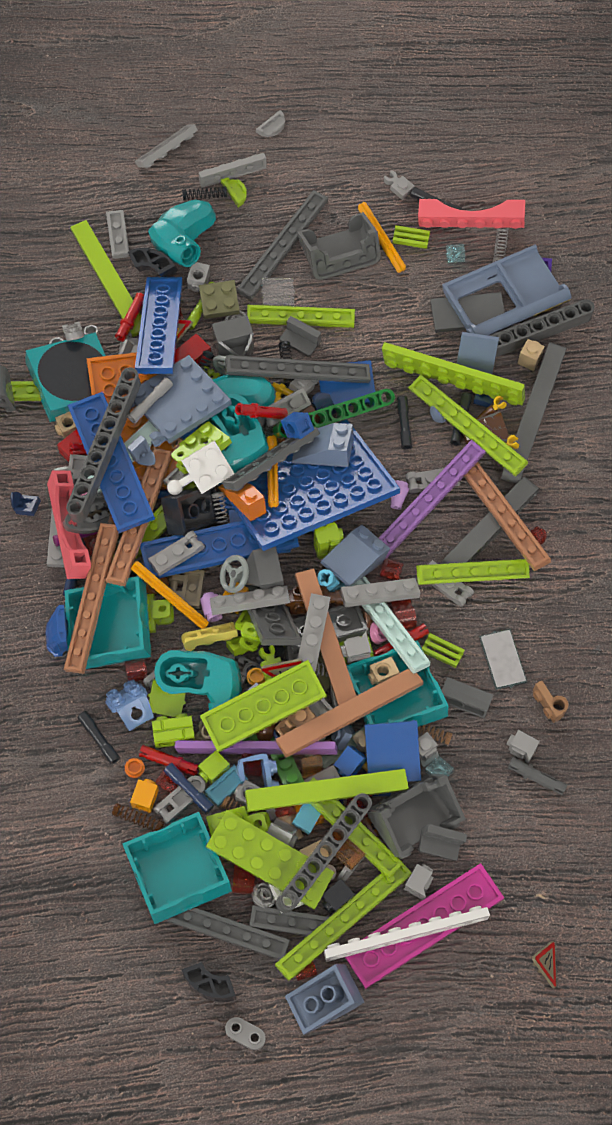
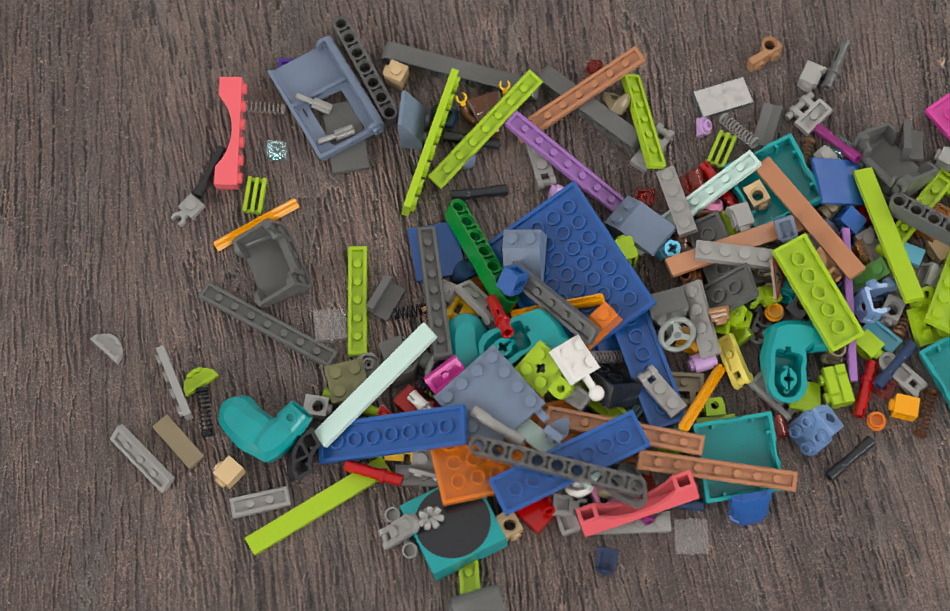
camera: 90 degrees left, 5 degrees up
none -> dark tan tile [152,414,205,470]
none -> tan brick [213,456,246,490]
none -> light grey axle [295,93,333,115]
none -> light aqua tile [315,322,438,448]
none -> light grey axle [317,124,355,144]
none -> white axle [407,390,432,410]
none -> light grey plant [418,506,444,530]
none -> dark pink plate [423,355,466,395]
none -> dark tan plate [602,92,630,115]
none -> clear piece [674,517,709,556]
none -> lavender plate [696,117,712,138]
none -> medium nougat plate [708,305,730,325]
none -> light grey piece [719,113,760,148]
none -> sand blue plate [773,214,798,243]
none -> light grey plate [784,91,833,137]
none -> magenta piece [813,123,862,164]

